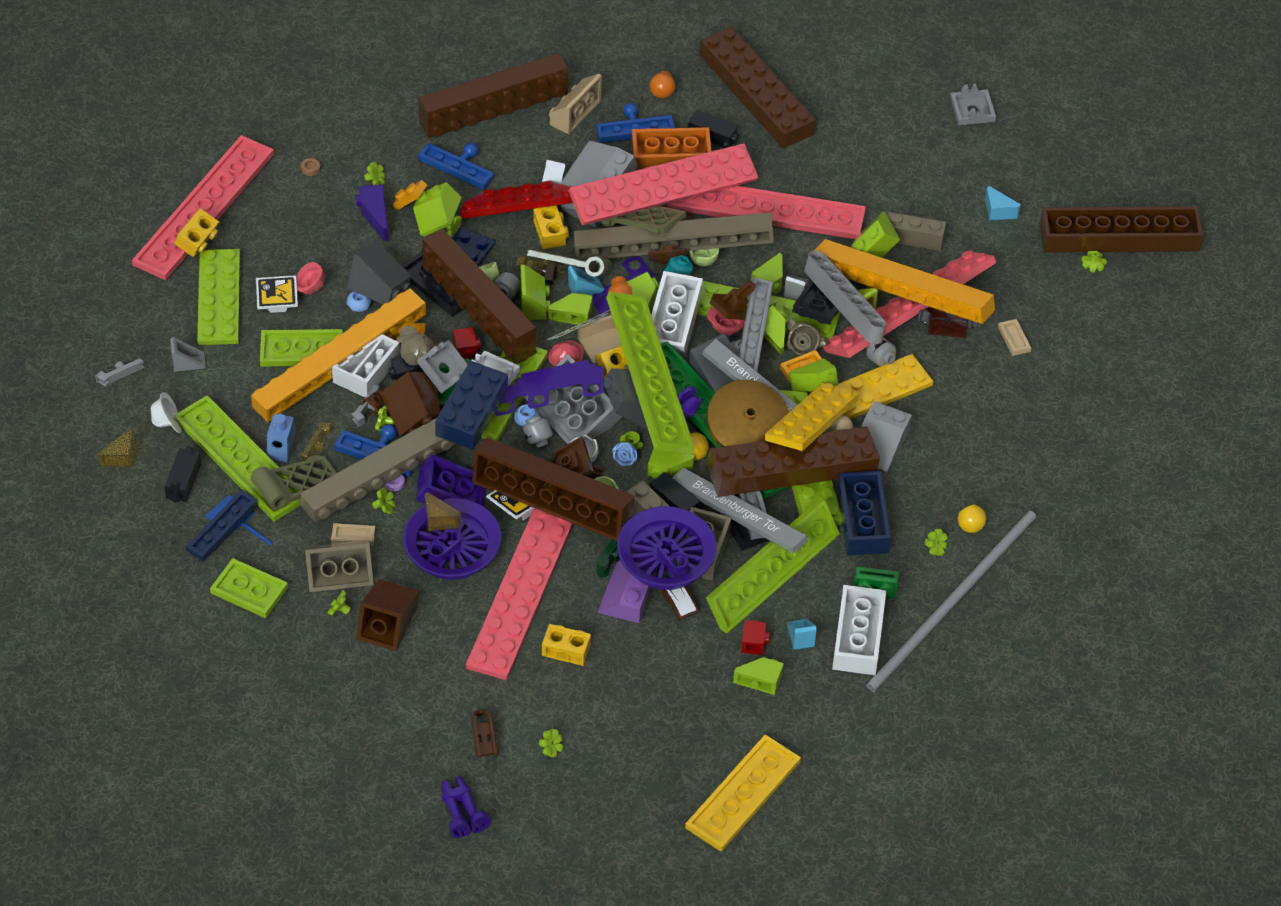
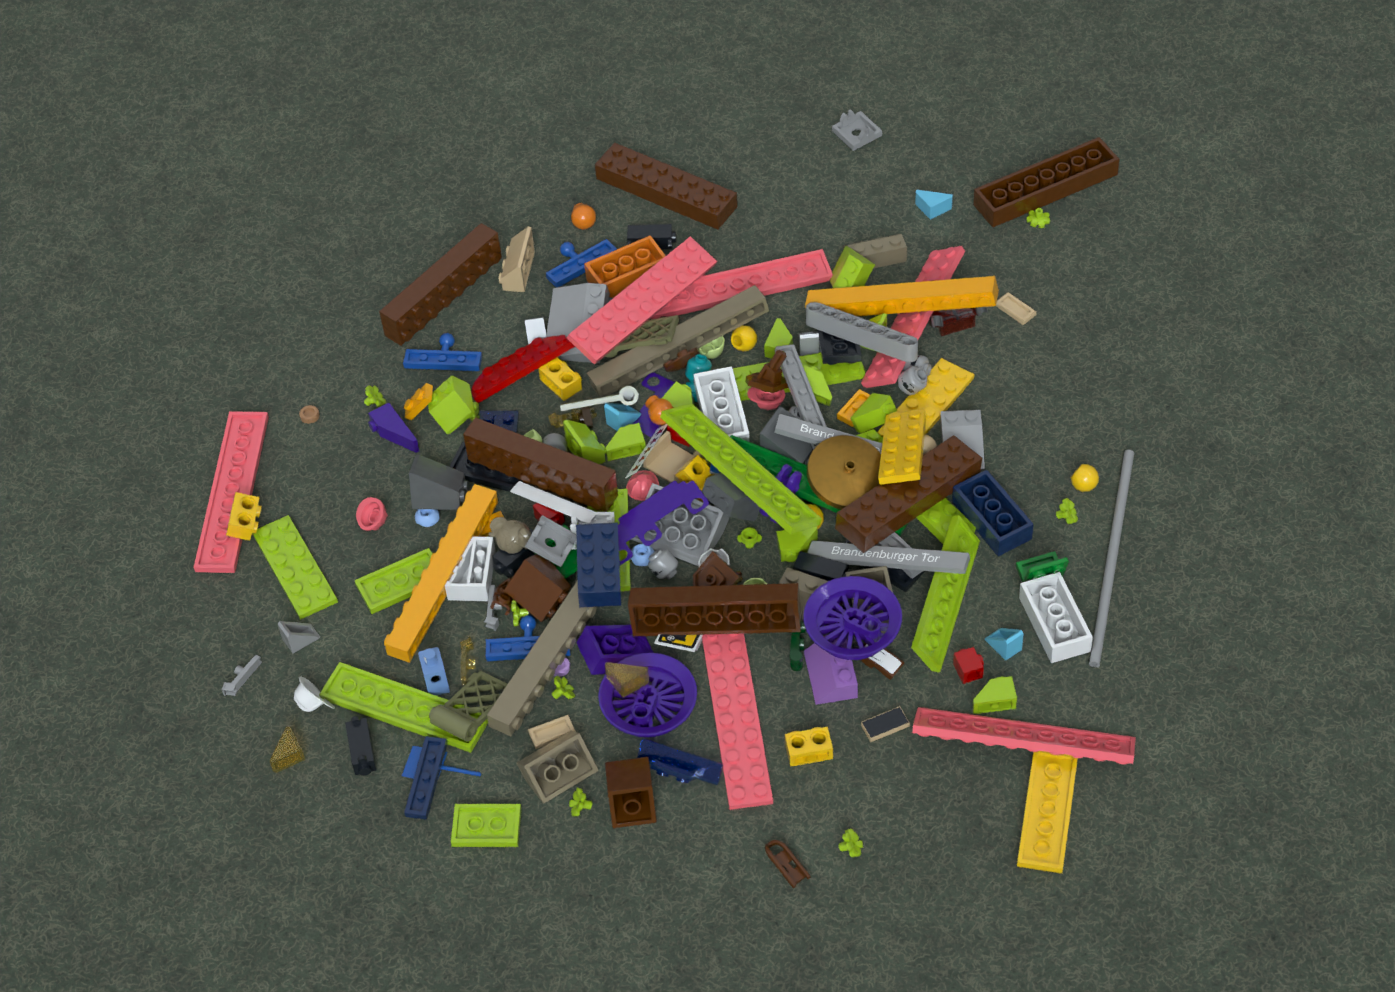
camera: 20 degrees left, 0 degrees up
piece [256,275,298,313] -> none
dark purple piece [441,776,491,838] -> none
light blue plate [612,442,638,466] -> none
dark tan hair [786,319,828,356] -> none
none -> white sticker [510,481,597,523]
none -> clear blue bracket [637,739,723,785]
none -> yellow piece [731,325,757,352]
none -> black tile [861,706,910,742]
none -> light grey head [898,366,927,395]
none -> coral plate [912,707,1135,765]

